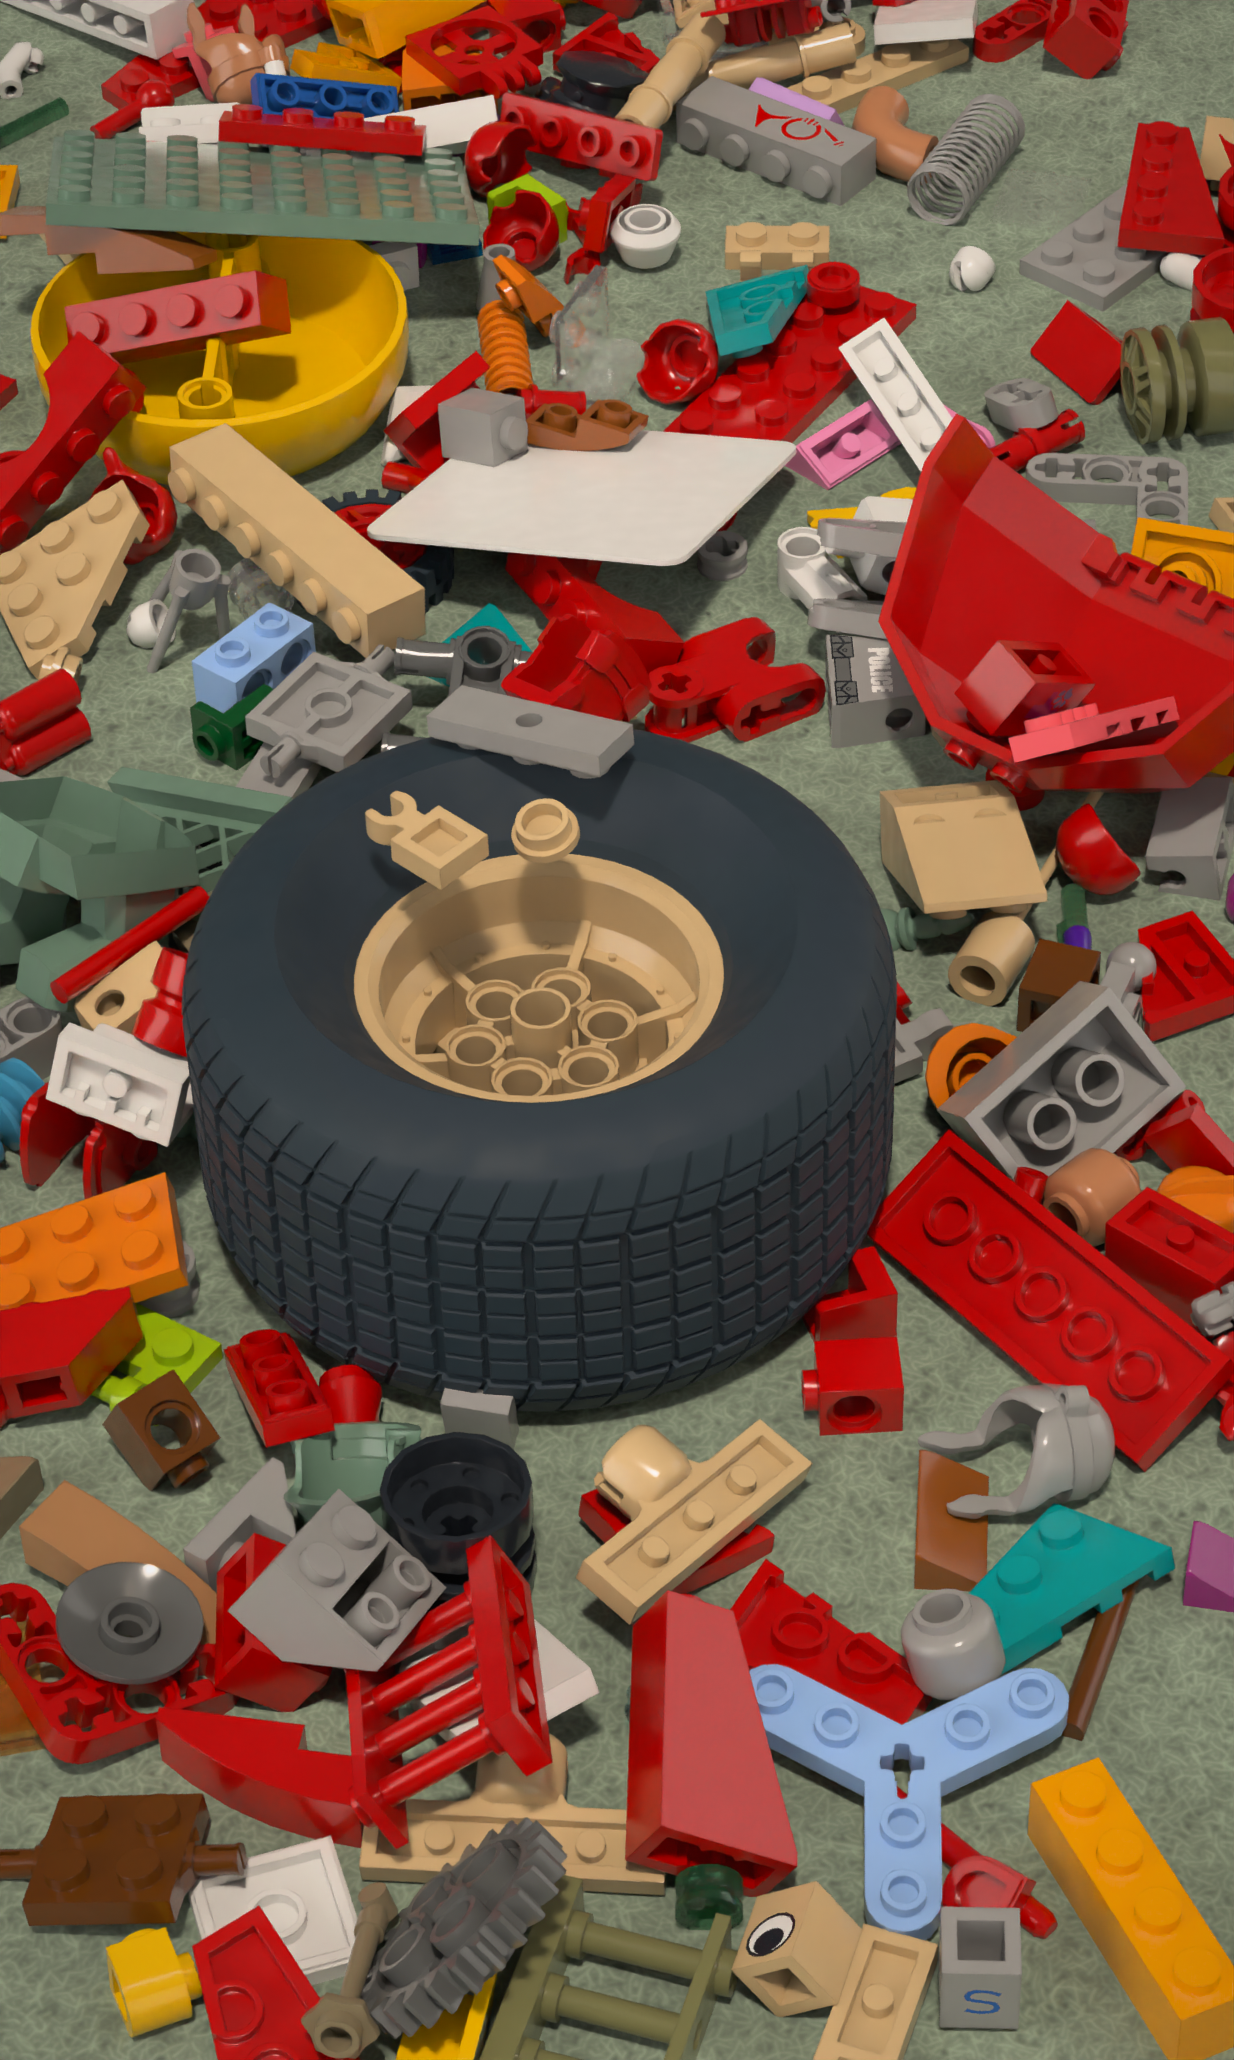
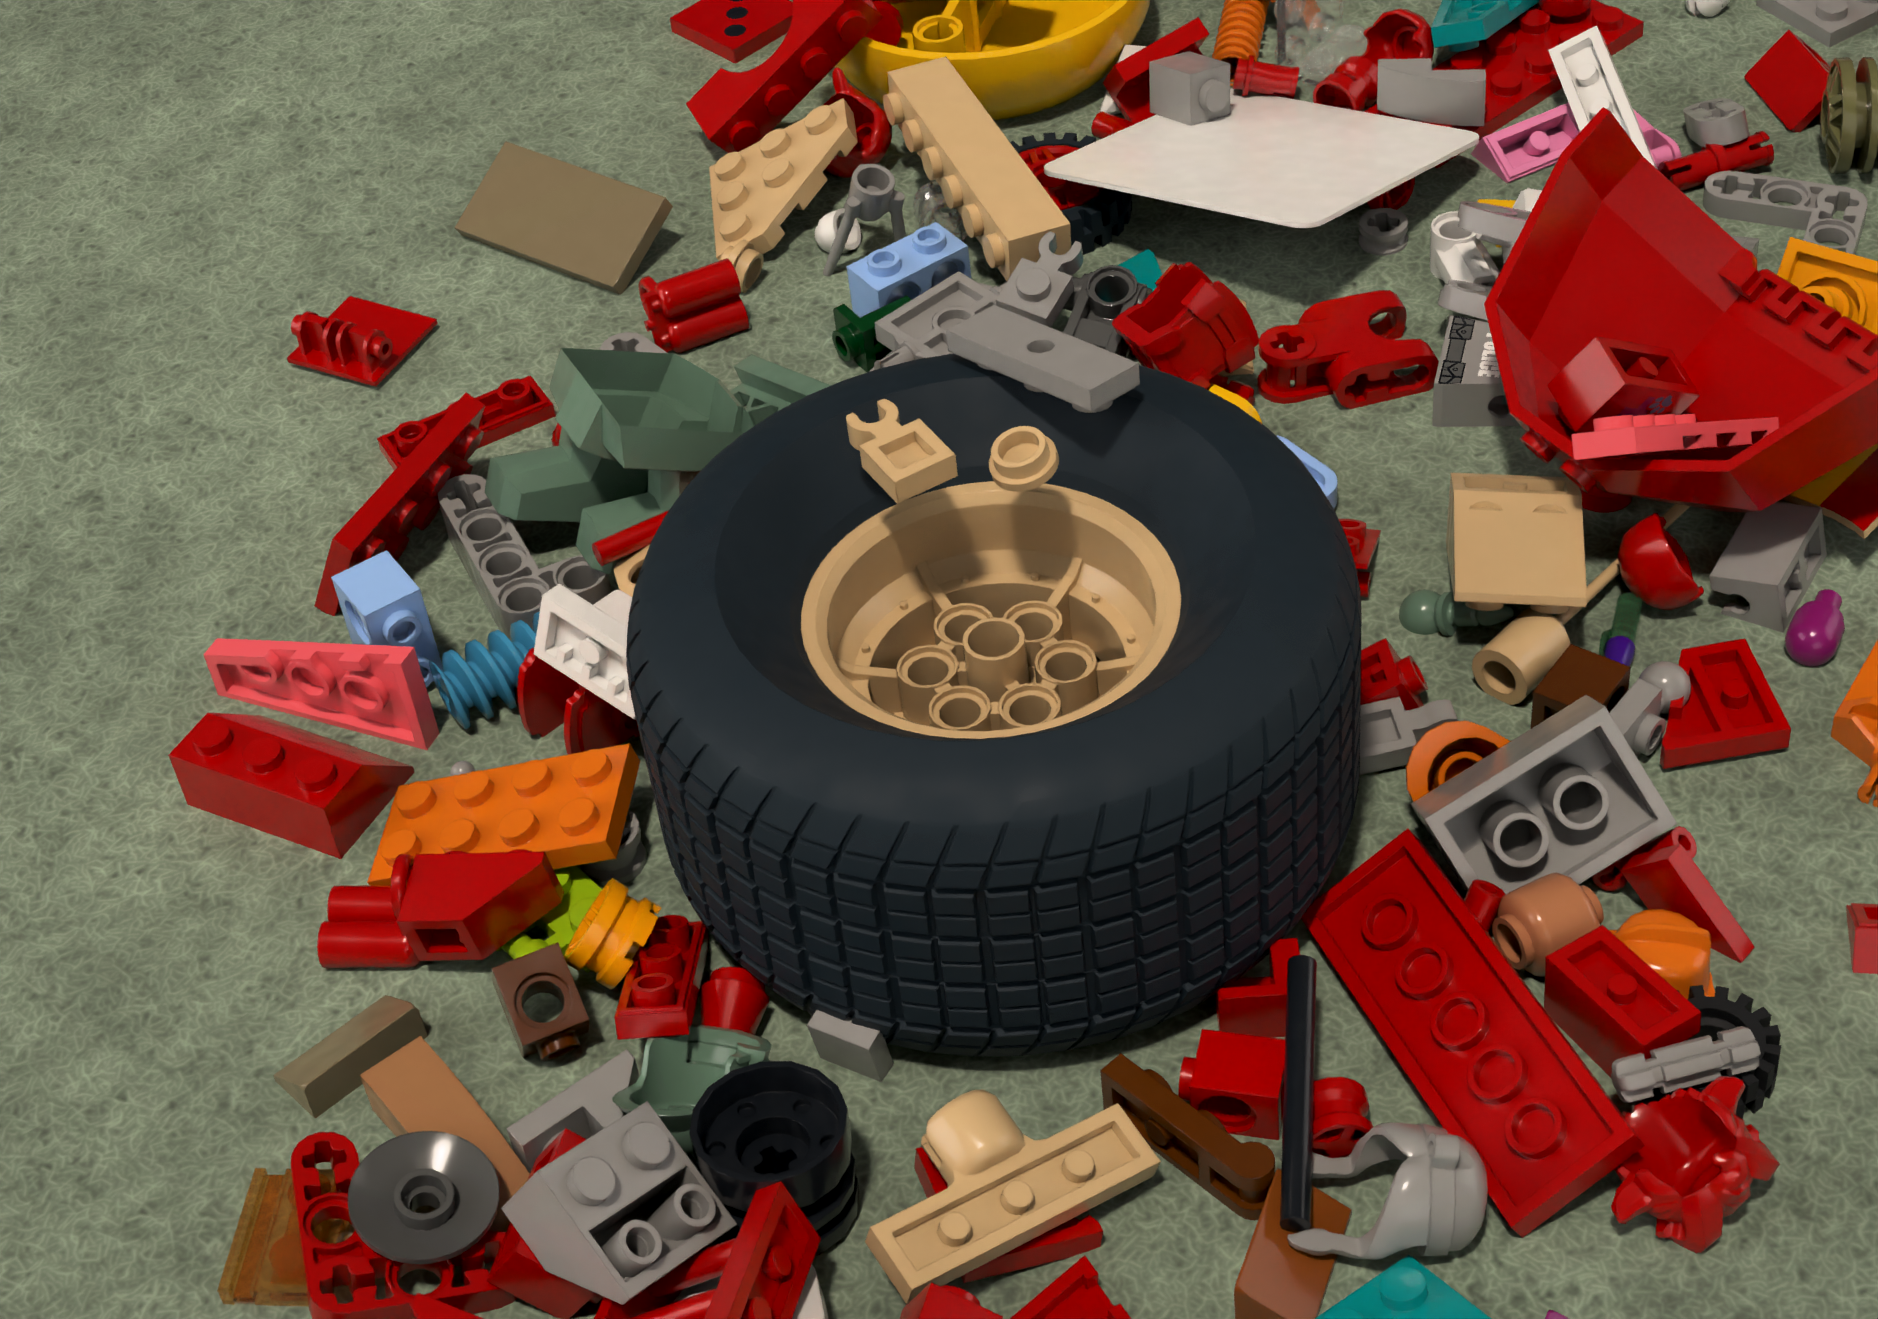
camera: 20 degrees right, 0 degrees up
red arch [505,552,685,691] -> none
dark orange slope [526,399,649,451] -> none
none -> light orange wheel [564,878,661,990]
none -> light grey plate [995,231,1083,327]
none -> reddish brown plate [1100,1053,1275,1220]
none -> black bar [1280,955,1317,1232]
none -> red wheel [1312,1077,1373,1158]
none -> red wheel [1313,56,1378,112]
none -> light grey slope [1377,58,1486,126]

